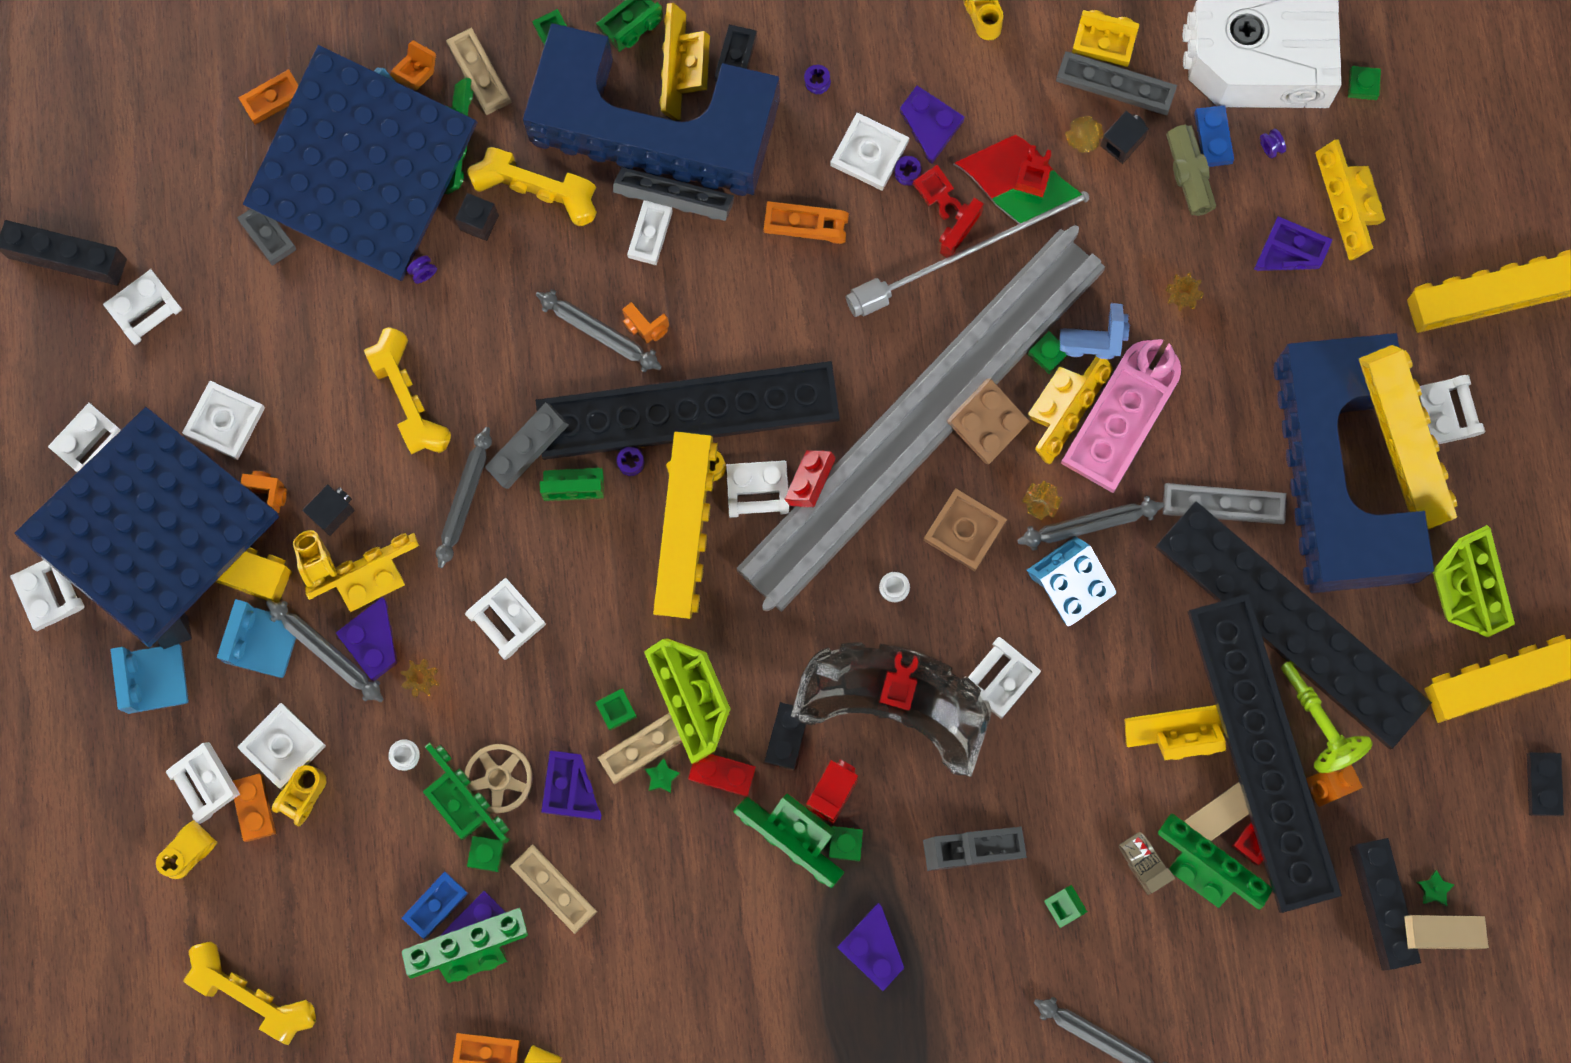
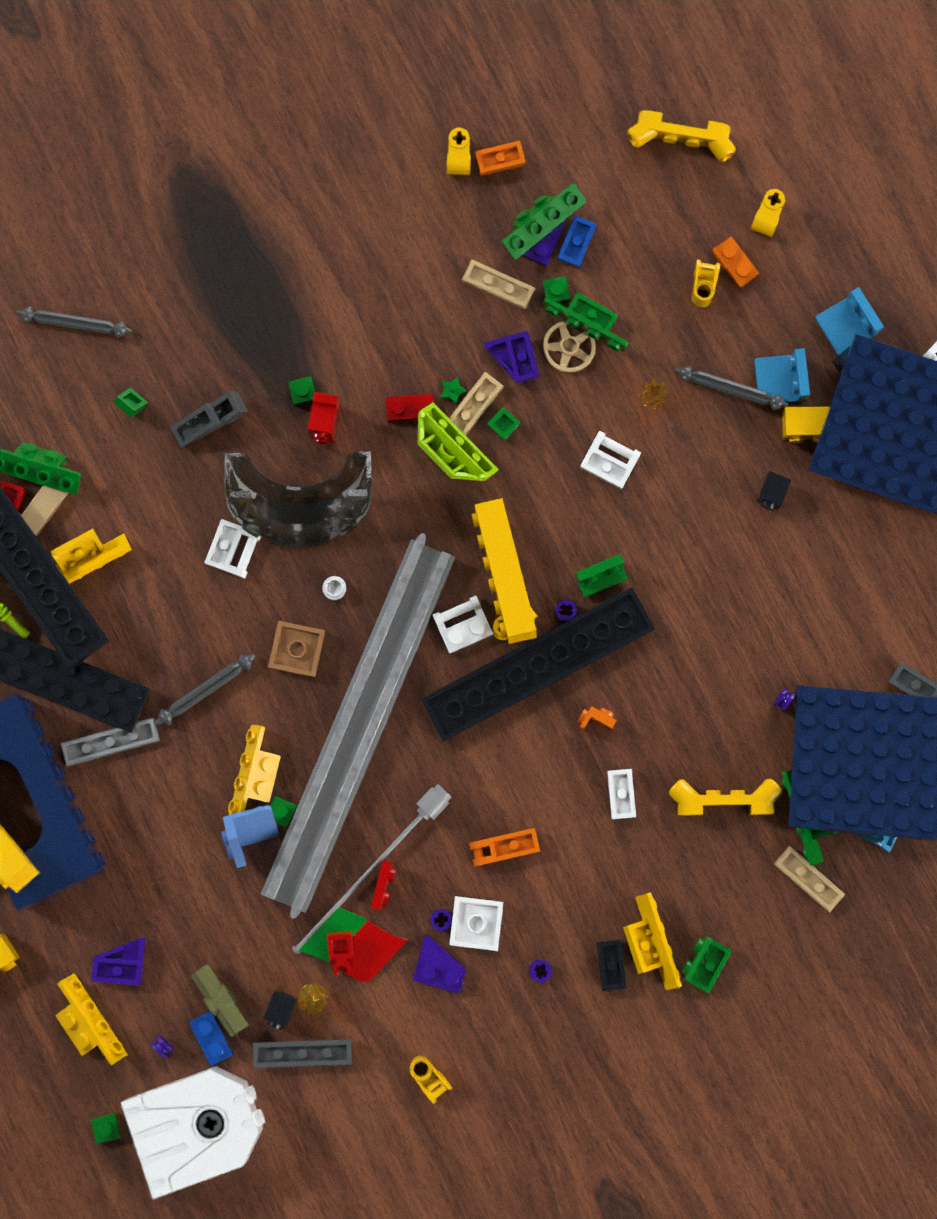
camera: 155 degrees right, 5 degrees up
white plate [166,742,240,824] -> none
white plate [182,381,265,460] -> none
white plate [237,703,326,790] -> none
orange bracket [240,471,287,513] -> none
yellow piece [293,530,337,588] -> none
yellow bracket [305,533,419,612] -> none
dark purple wing [336,597,398,682] -> none
yellow plate [364,327,451,454] -> none
white plate [389,740,420,771] -> none
orange bracket [390,40,436,91] -> none
dark grey wheel [436,427,492,568] -> none
black brick [455,193,499,241] -> none
dark grey plate [485,402,569,489] -> none
dark blue arch [523,23,780,196] -> none
green plate [532,9,567,46] -> none
dark grey wheel [536,289,662,372] -> none
dark grey plate [613,167,734,221] -> none
green bracket [733,793,844,888] -> none
black plate [764,702,810,770] -> none
plate [784,450,836,507] -> none
dark purple wing [837,903,904,991] -> none
red plate [879,652,918,710] -> none
red plate [912,164,962,220] -> none
medium nougat plate [946,379,1030,464] -> none
clear yellow gear [1022,480,1063,520] -> none
bracket [1027,536,1116,626] -> none
bright pink plate [1061,339,1181,493] -> none
yellow bracket [1072,10,1139,67] -> none
dark tan leg [1119,832,1175,895] -> none
clear yellow gear [1165,272,1204,311] -> none

